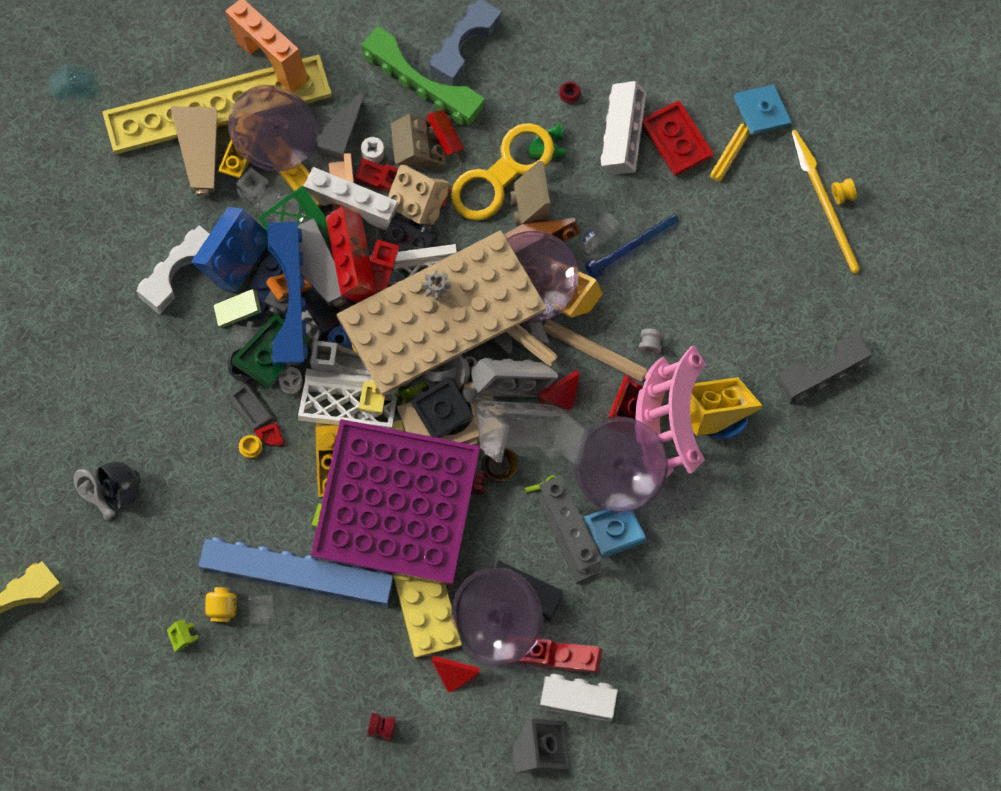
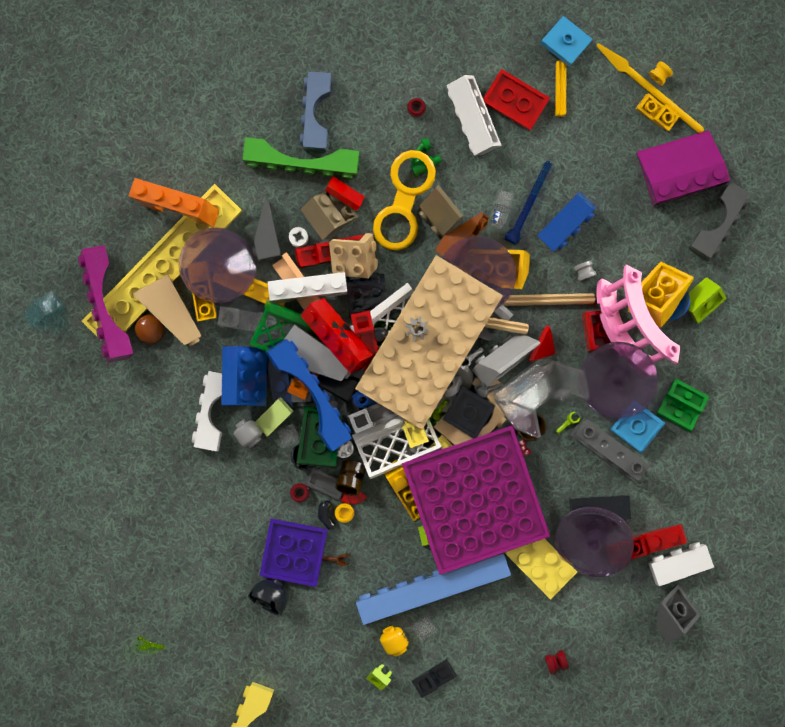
camera: 25 degrees left, 15 degrees up
light grey piece [74,469,115,521] -> none
red slope [432,656,480,693] -> none
none -> magenta arch [78,245,133,363]
none -> dark orange hair [135,313,164,344]
none -> light grey head [234,419,262,449]
none -> dark purple plate [259,518,328,587]
none -> dark red plate [290,483,309,502]
none -> black arm [318,500,336,530]
none -> reddish brown hand [322,553,350,566]
none -> dark brown wheel [335,460,366,496]
none -> black slope [412,659,457,698]
none -> blue wedge [537,192,597,252]
none -> yellow slope [635,93,680,131]
none -> magenta slope [636,130,730,206]
none -> green slope [656,378,709,433]
none -> lime panel [688,278,727,324]

